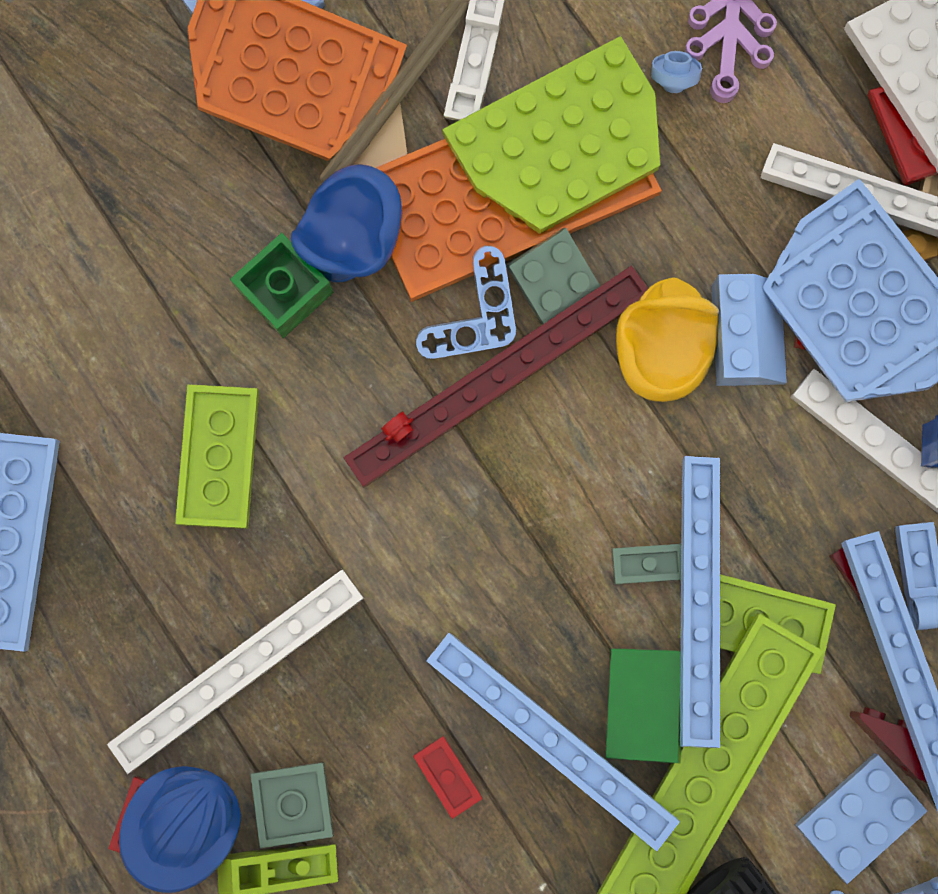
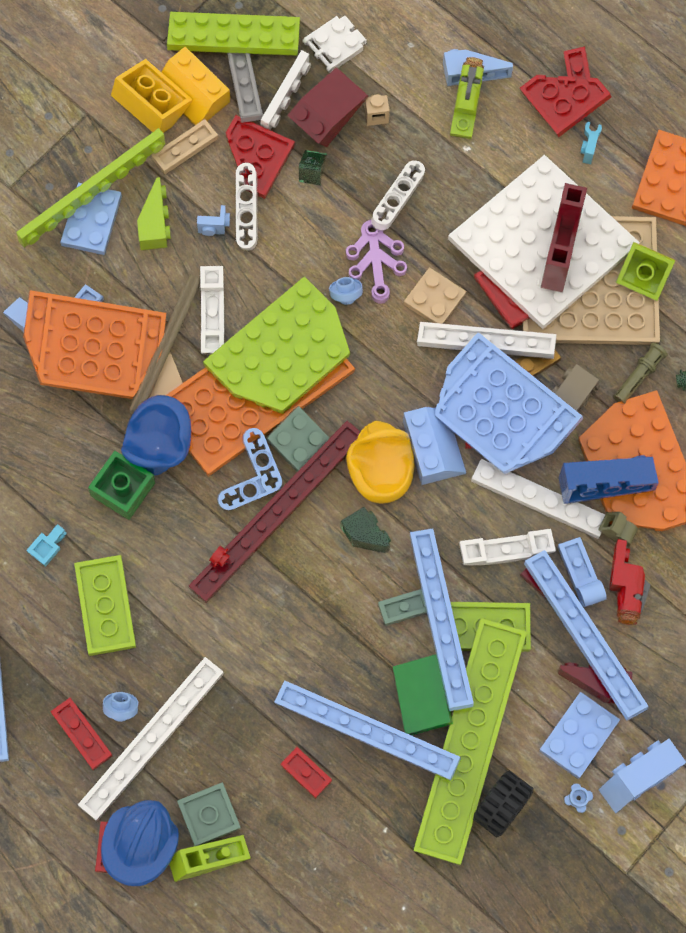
camera: 15 degrees left, 10 degrees down
none -> medium azure plate [26,524,67,567]
none -> red plate [50,698,113,770]
none -> light blue plate [103,692,138,722]
none -> clear green slope [340,507,391,553]
none -> tan plate [403,267,467,324]
none -> white slope [459,529,556,565]

